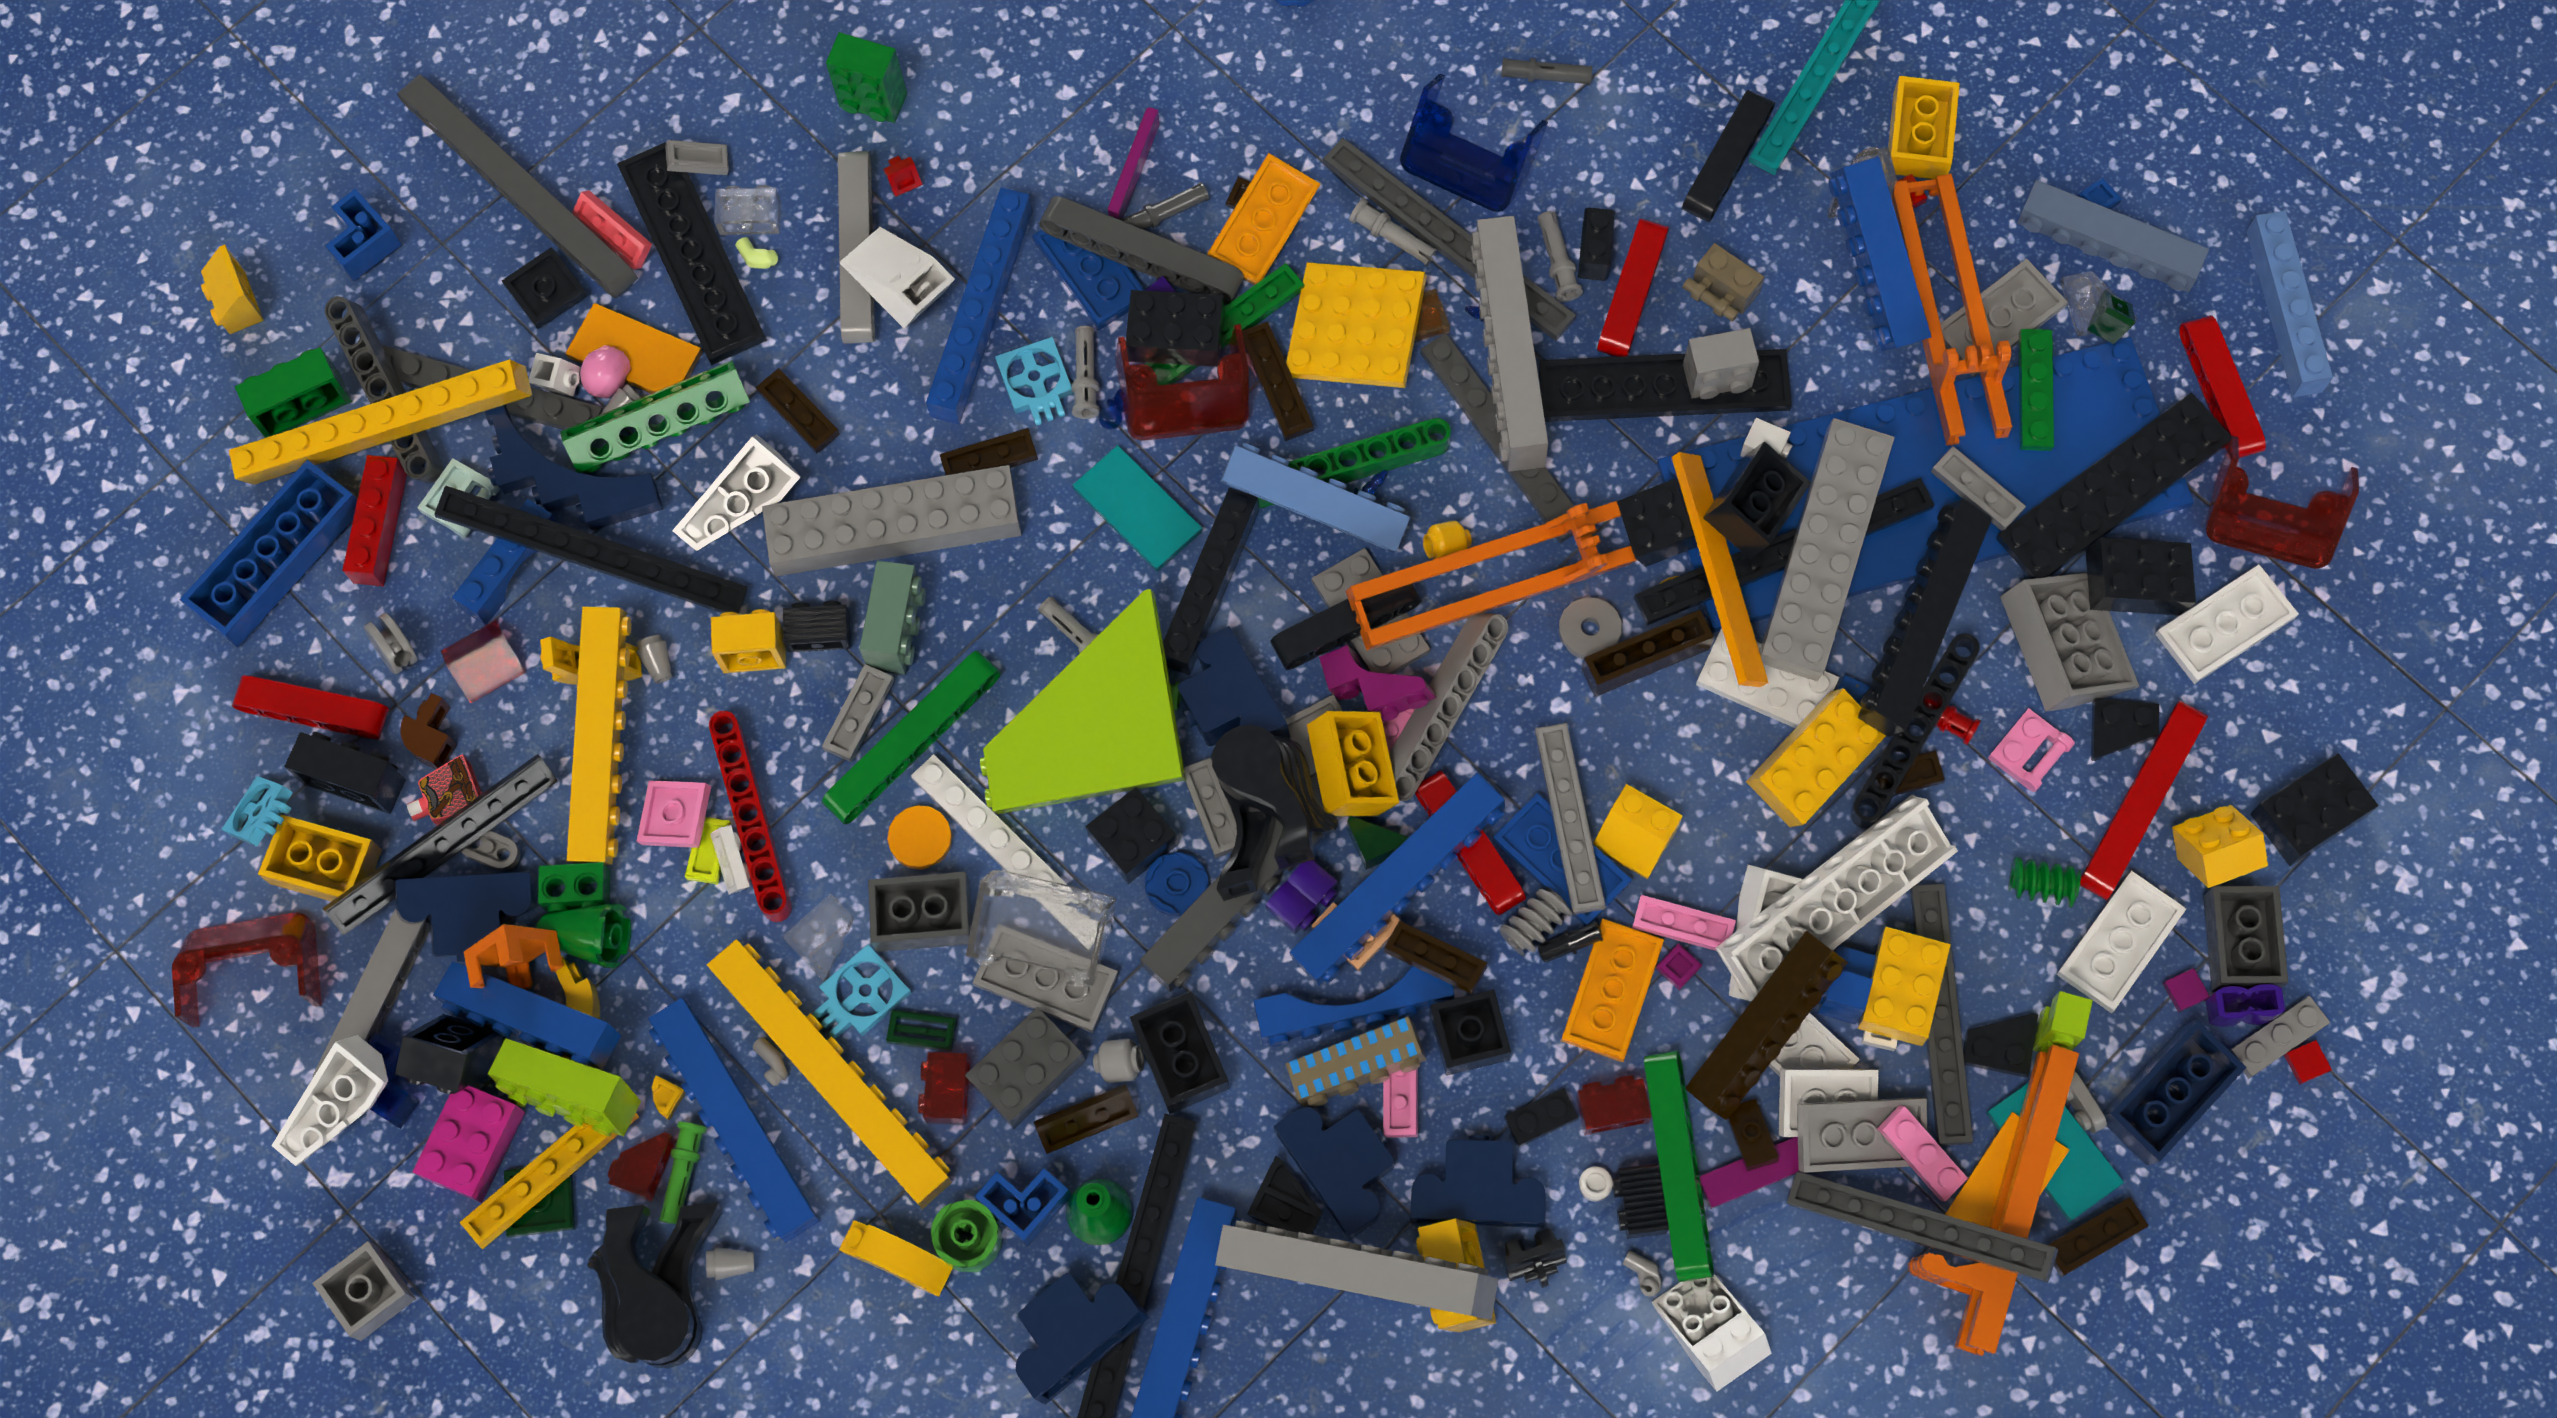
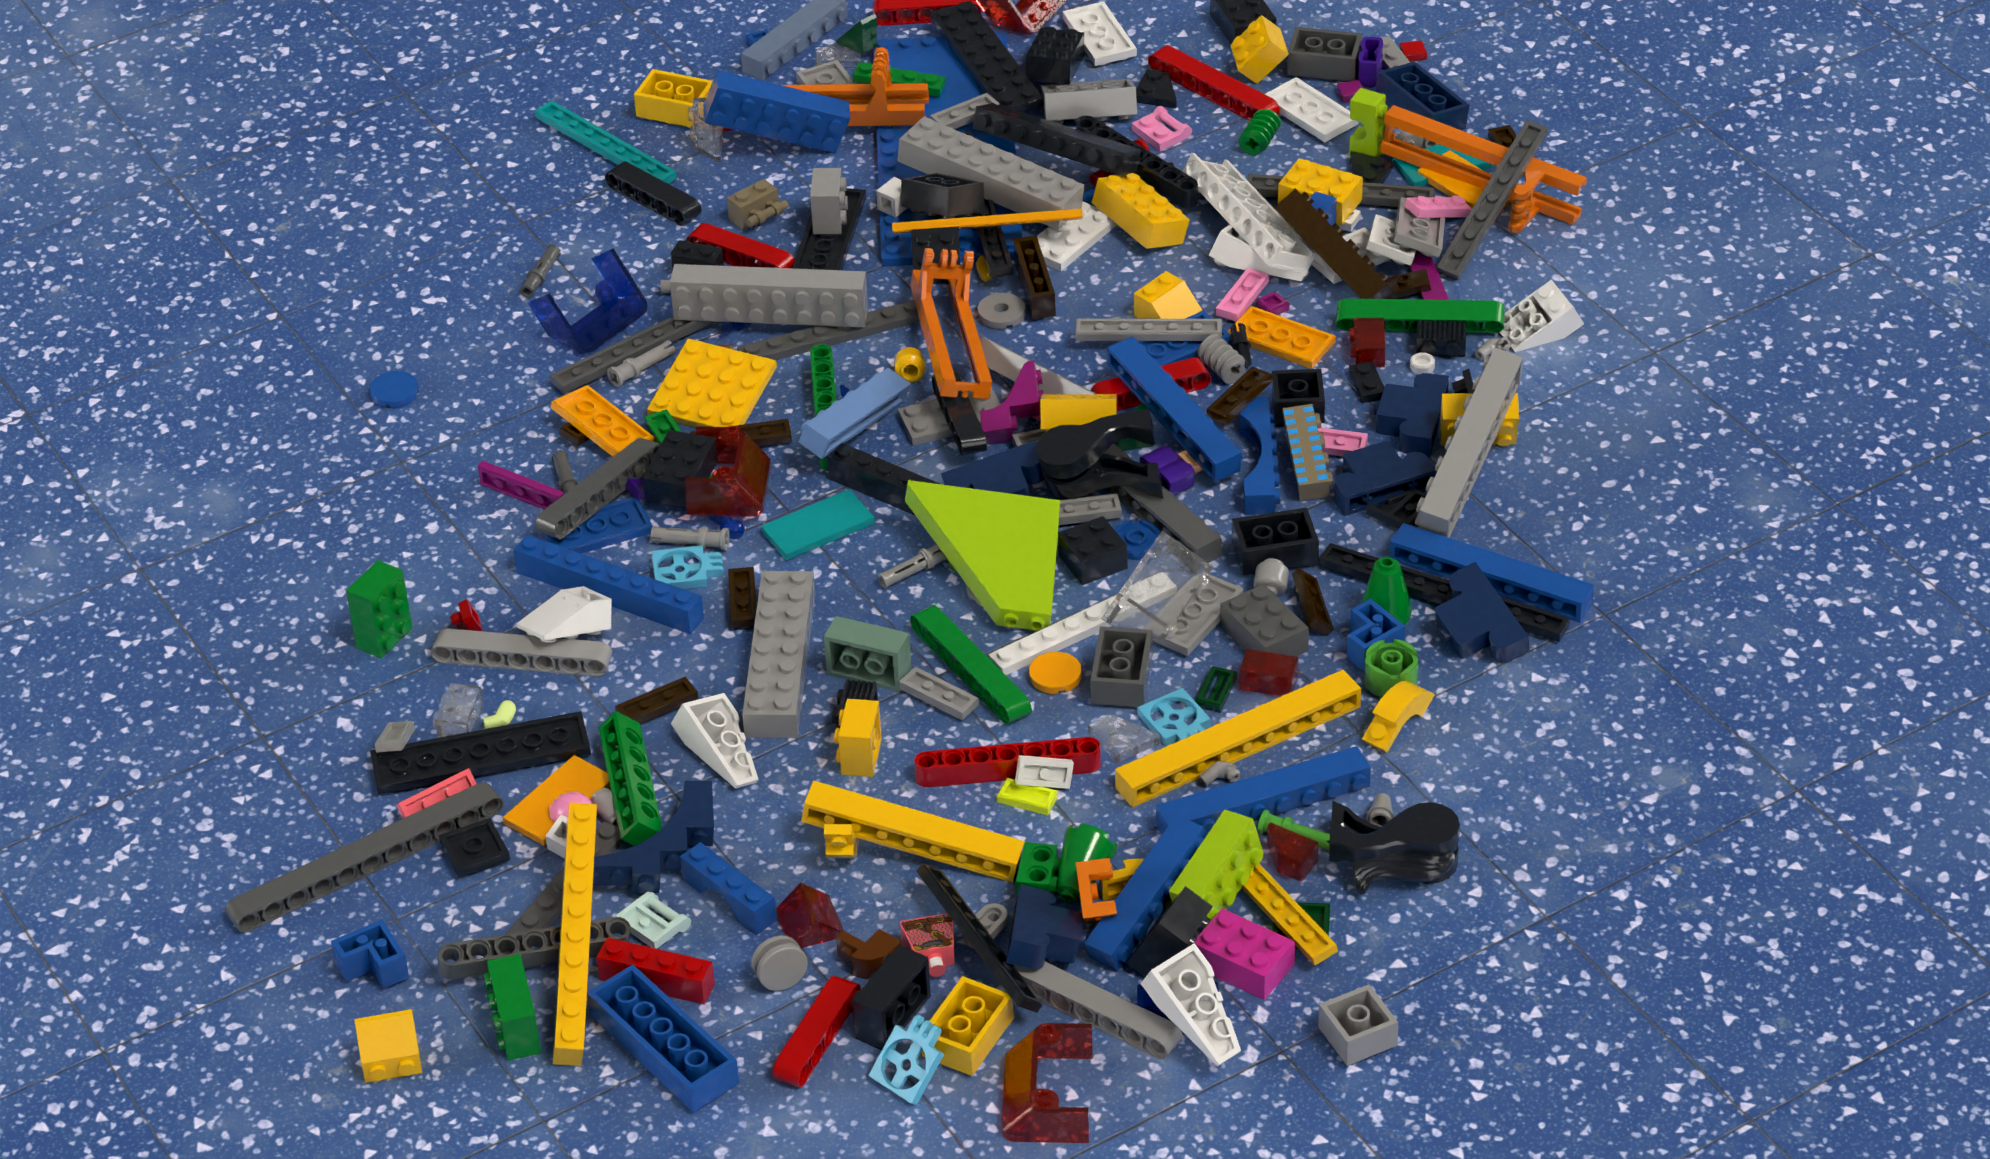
camera: 80 degrees left, 30 degrees down
black plate [434,485,748,614] -> none
bright pink plate [637,781,711,848] -> none

